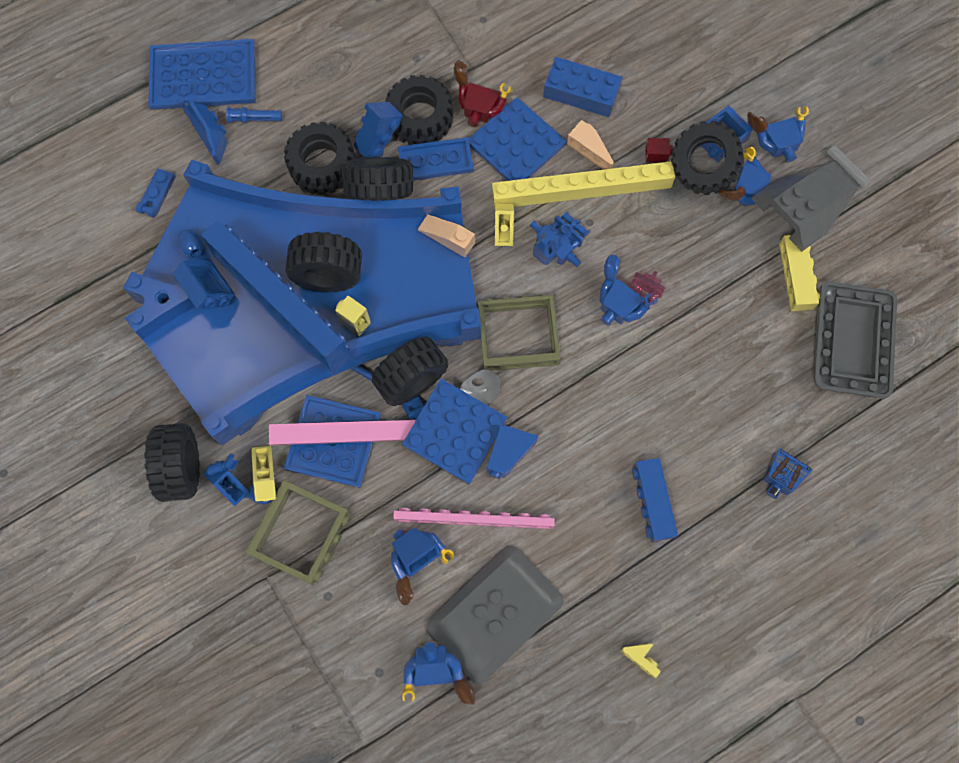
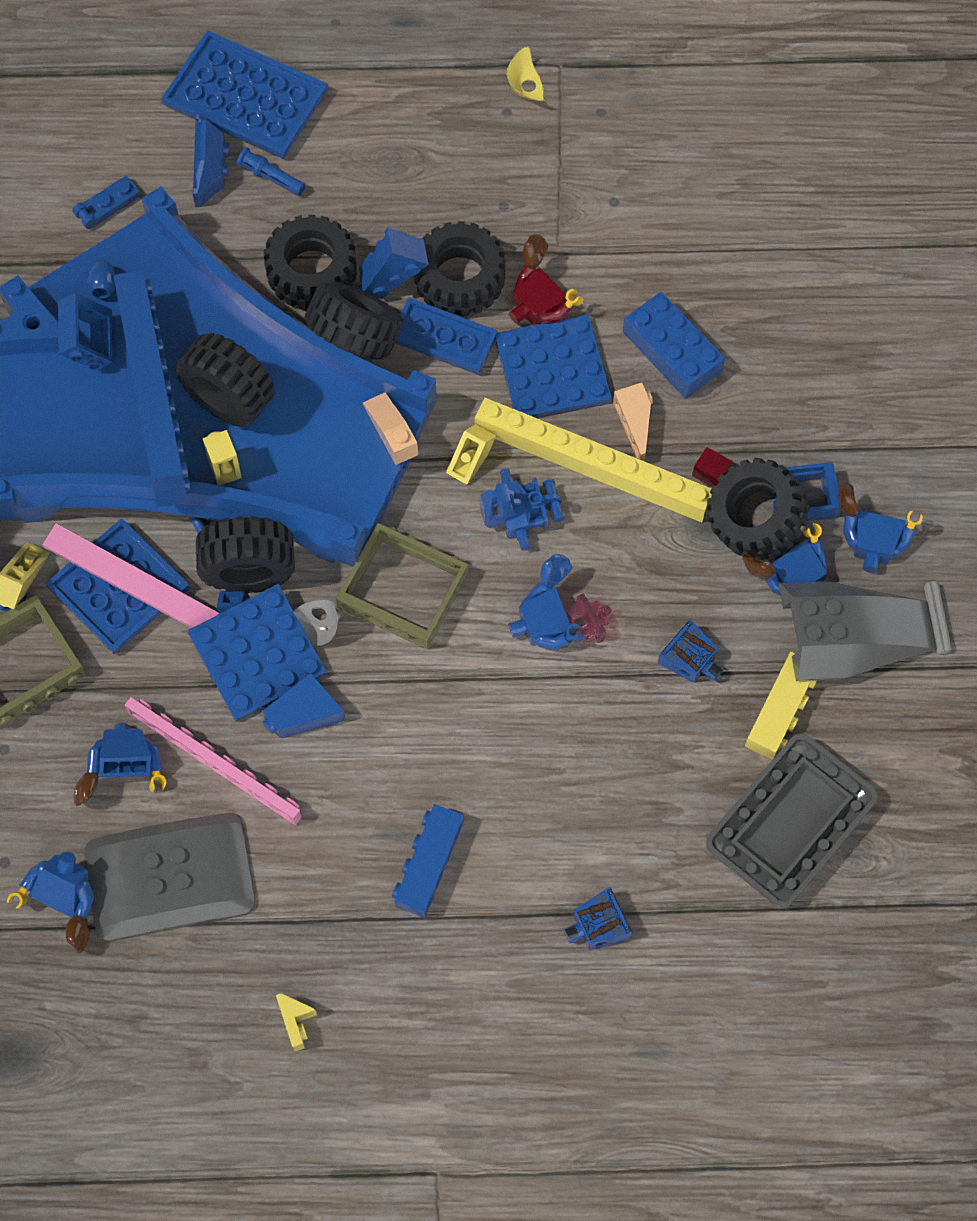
camera: 30 degrees right, 5 degrees down
none -> torso [658,619,723,682]

